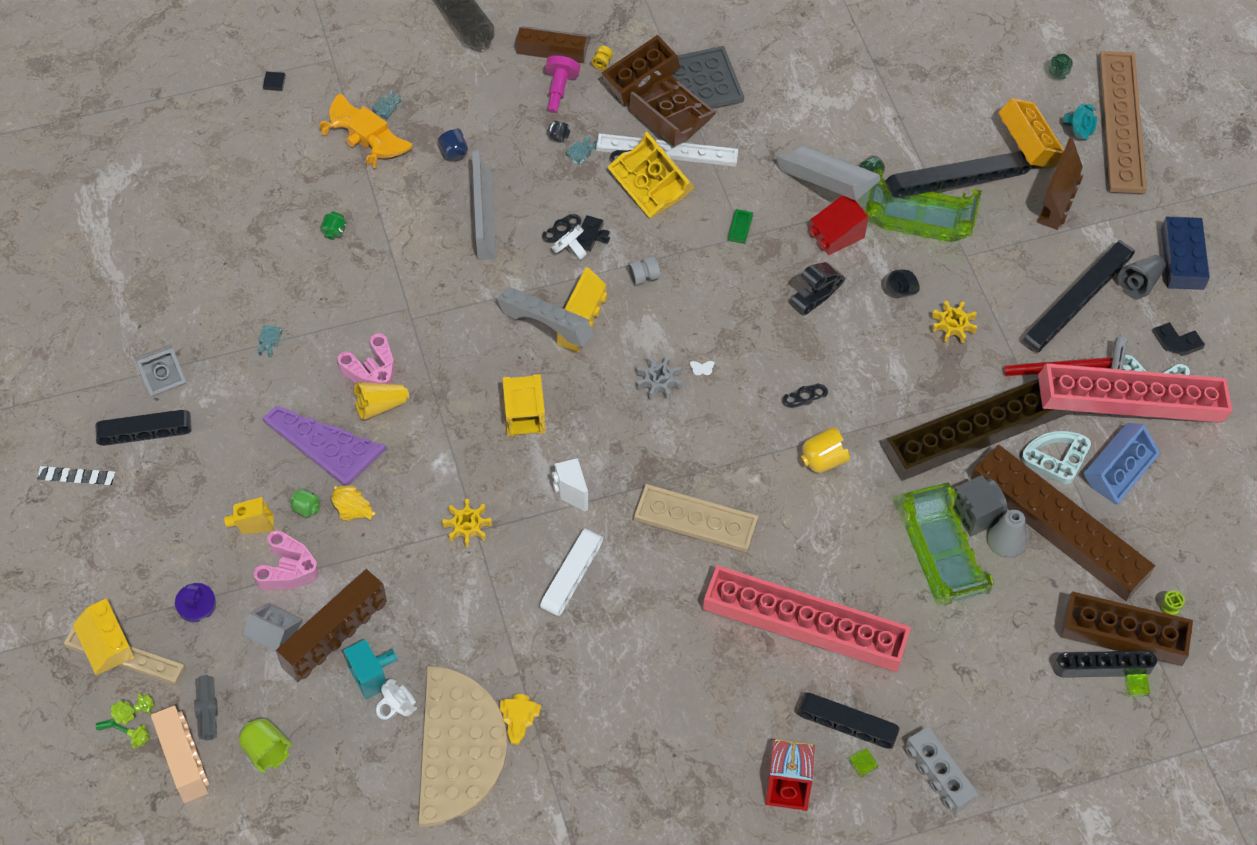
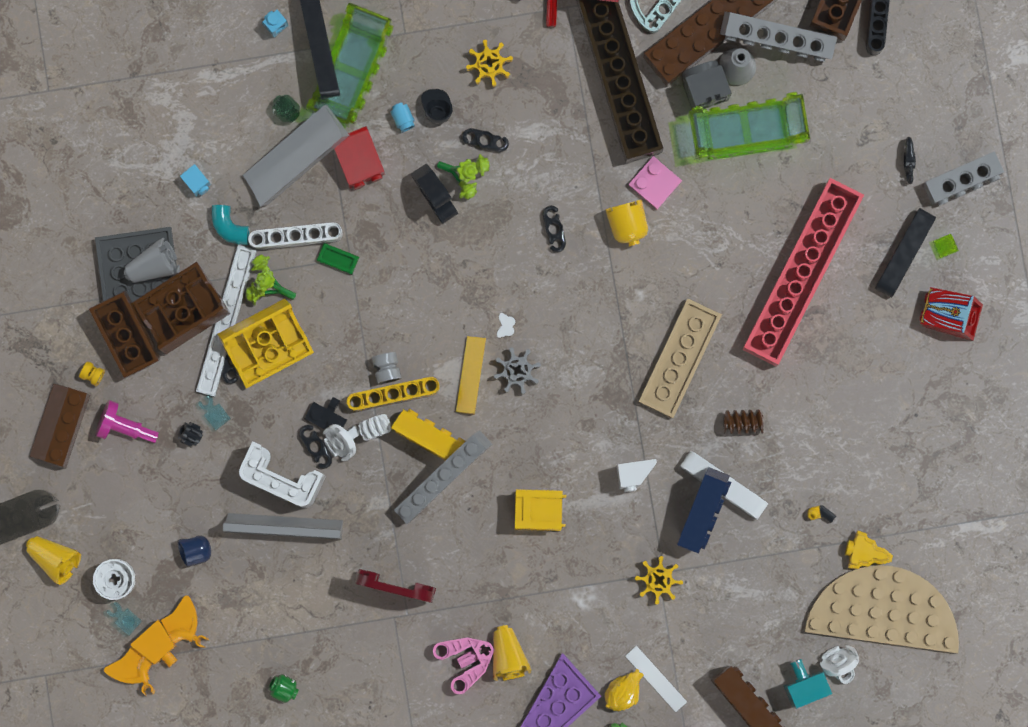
camera: 85 degrees left, 25 degrees up
none -> yellow cone [26,536,81,585]
none -> white wheel [93,559,135,600]
none -> light grey cone [124,238,180,283]
none -> medium azure brick [180,164,211,196]
none -> teal cylinder [211,205,250,245]
none -> white windscreen [239,441,326,508]
none -> lime plant [246,254,296,305]
none -> white beam [248,222,343,250]
none -> medium azure brick [262,10,289,38]
none -> yellow beam [347,377,440,412]
none -> dark red tile [355,569,436,603]
none -> white gear [358,414,392,441]
none -> medium azure brick [390,102,415,132]
none -> lime plant [437,154,490,200]
none -> yellow slope [456,336,486,415]
none -> black piece [462,128,509,152]
none -> white sticker [625,646,687,712]
none -> bright pink plate [628,156,682,210]
none -> dark blue brick [677,467,732,554]
none -> light grey brick [720,12,837,62]
none -> reddish brown piece [723,409,764,434]
none -> arm [807,505,836,523]
none -> black piece [904,137,916,184]

